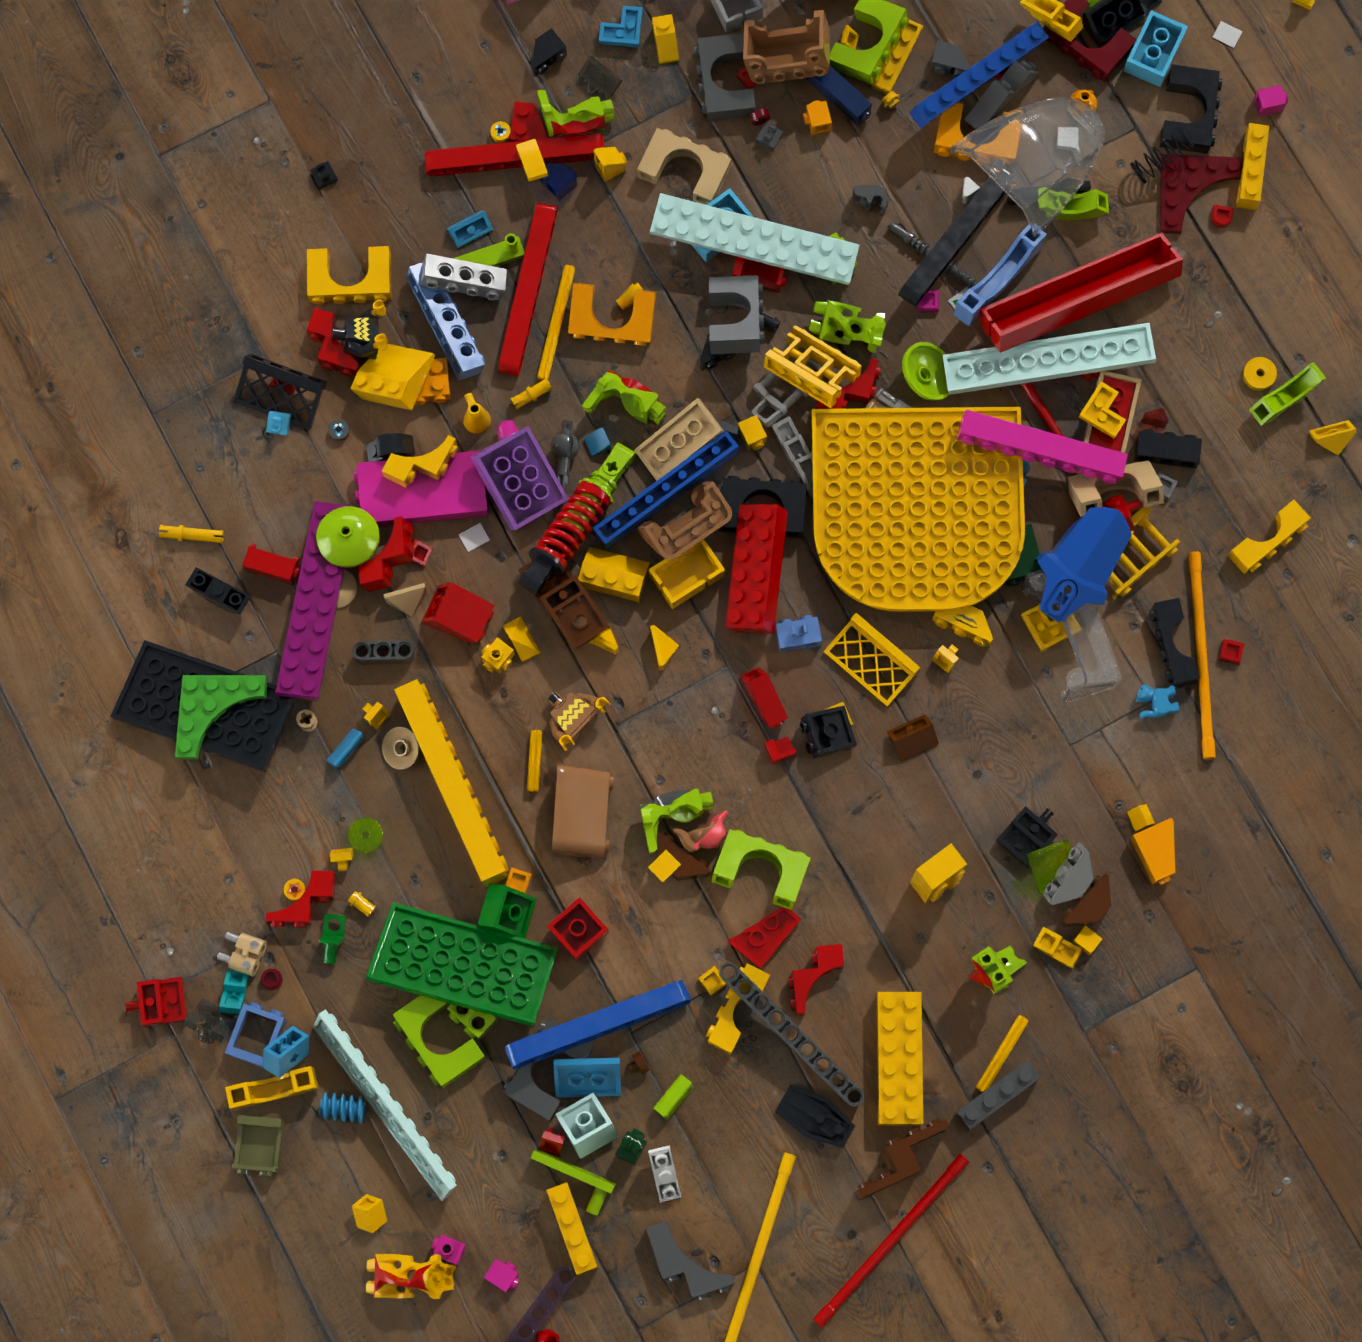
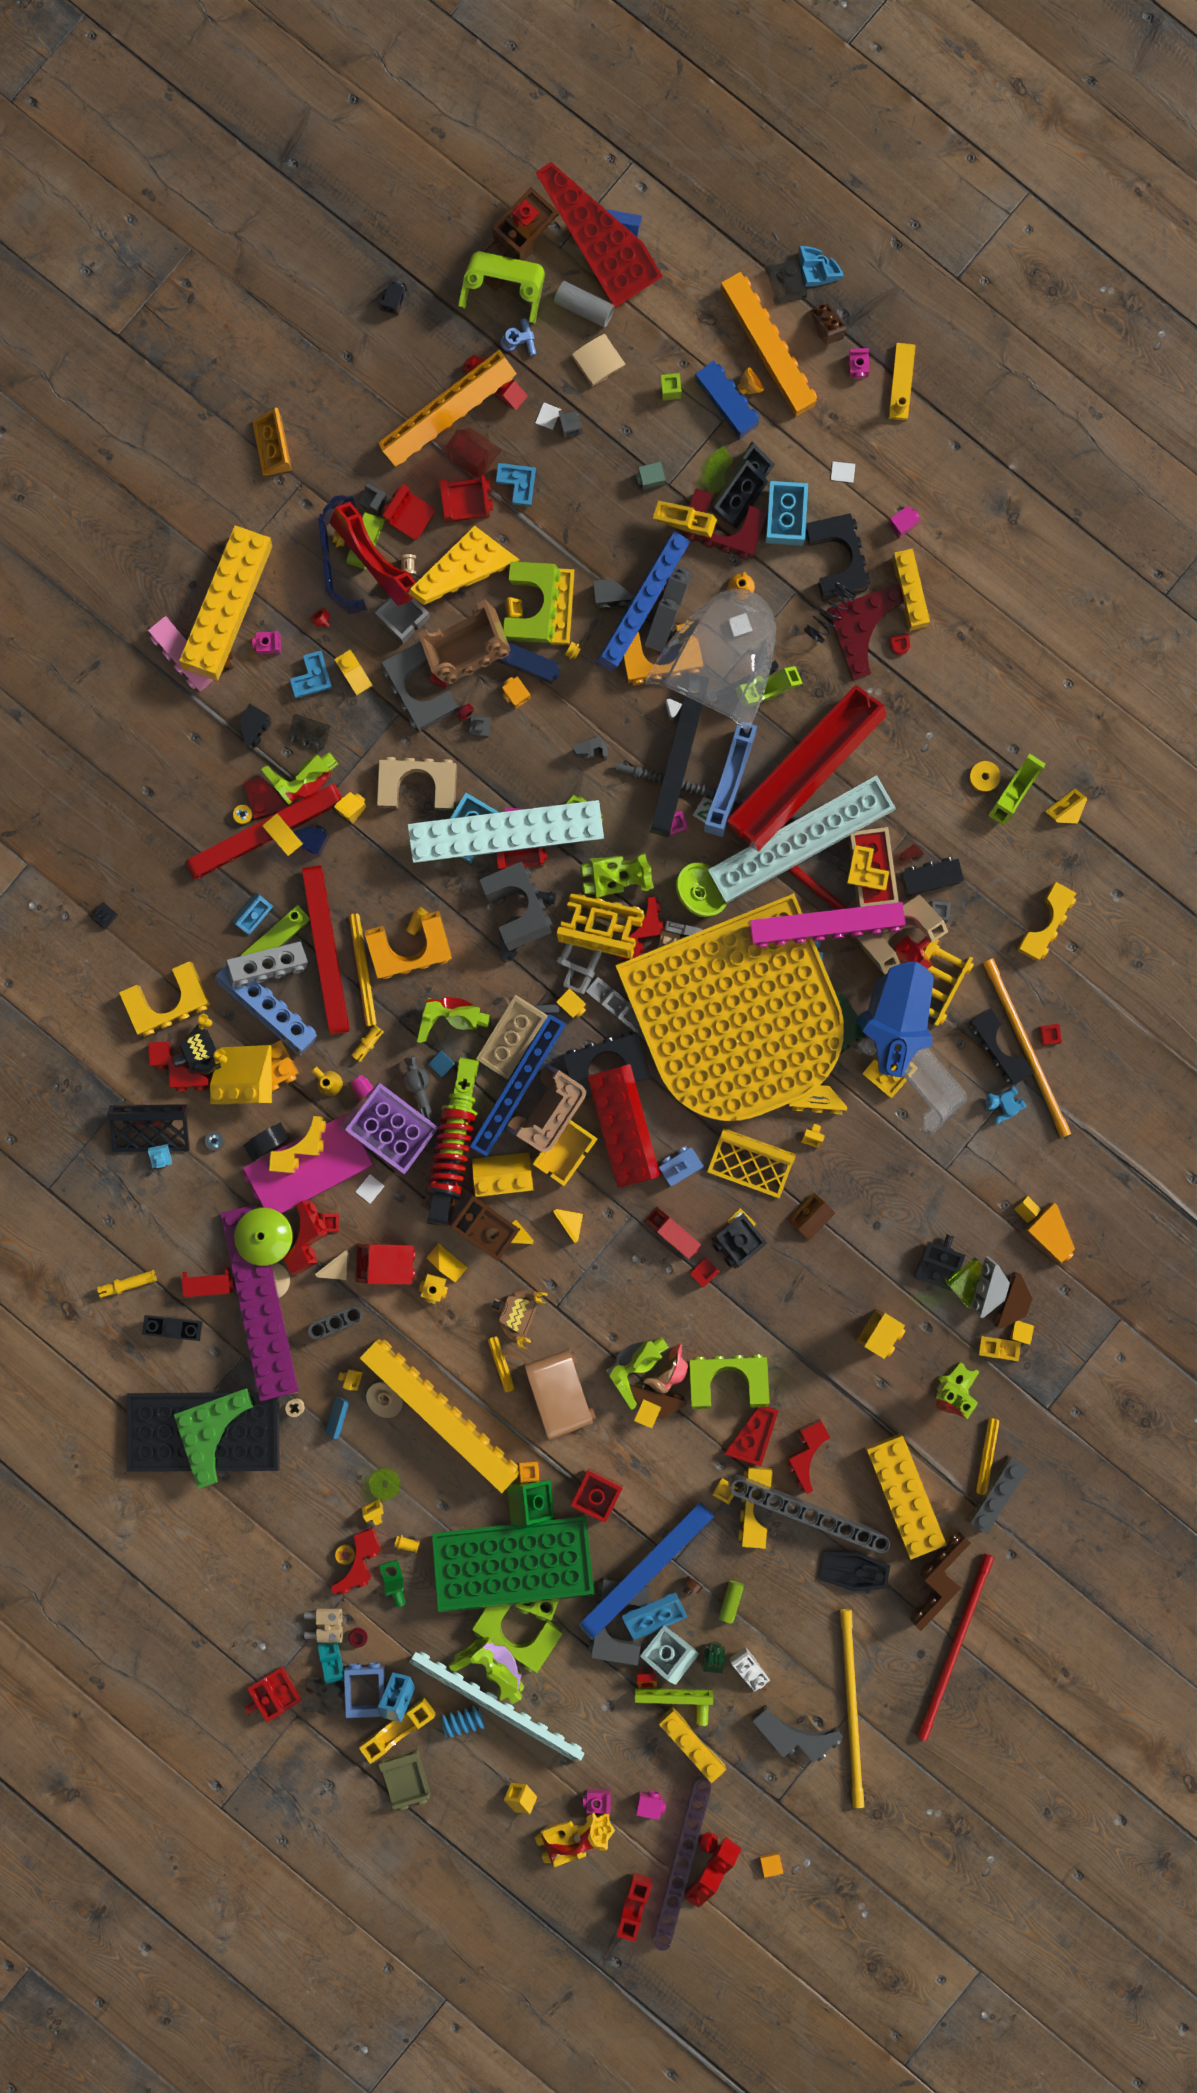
camera: 20 degrees left, 10 degrees up
none -> lime hips [449,1637,524,1704]

